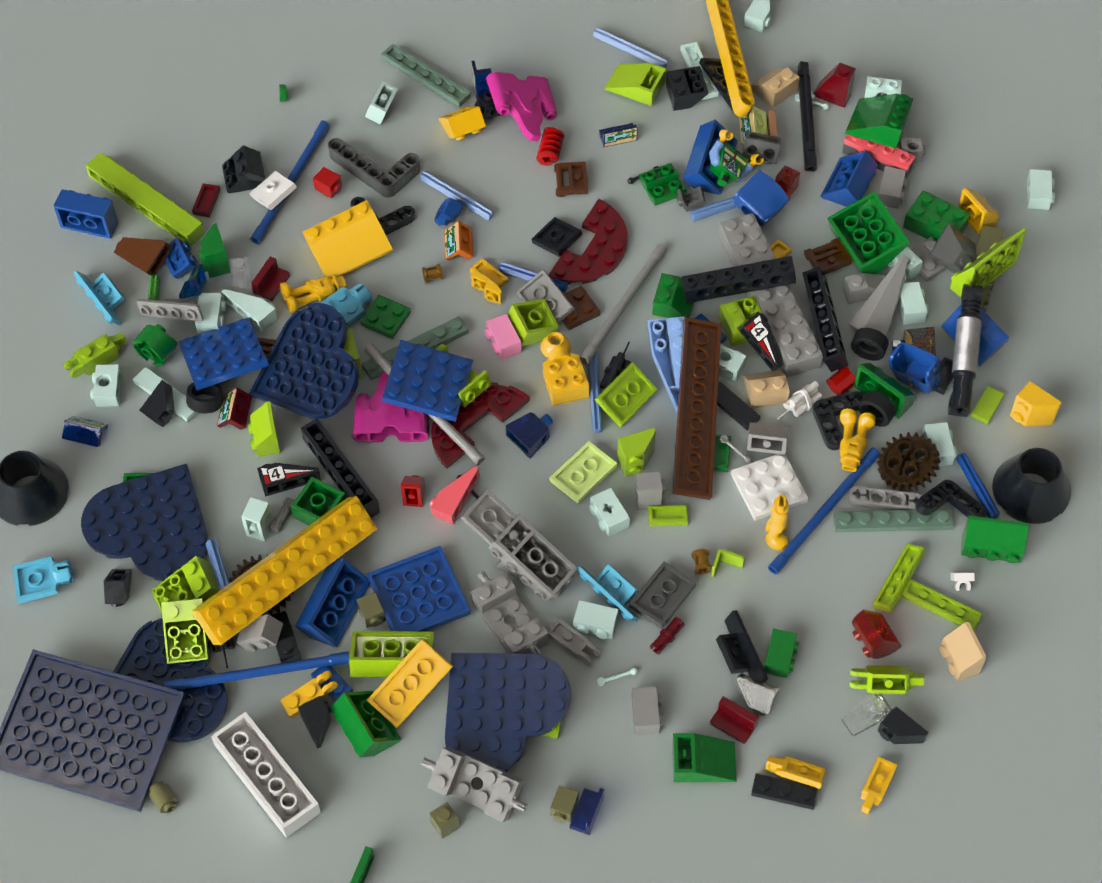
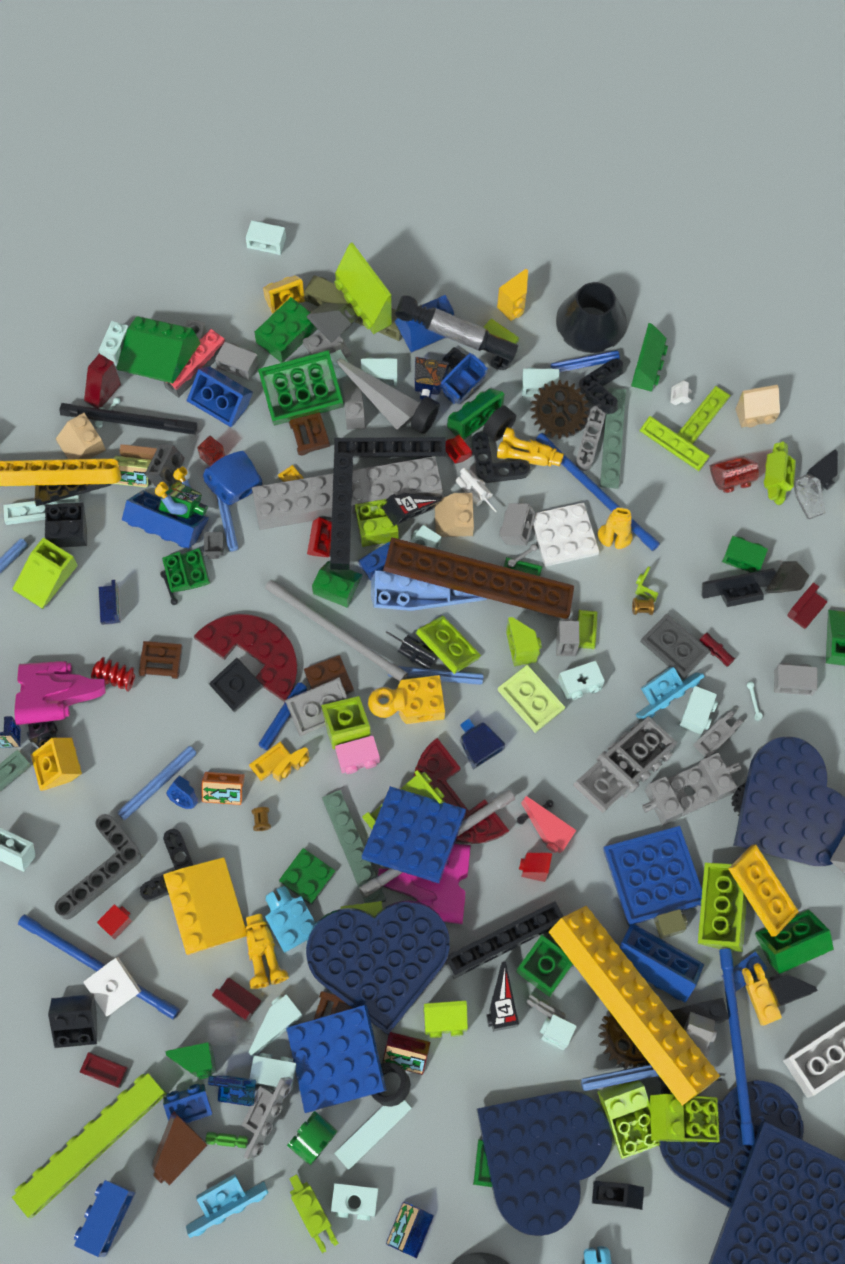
camera: 85 degrees left, 10 degrees up
black slope [139,380,174,427] -> none
black tile [717,382,761,430] -> none

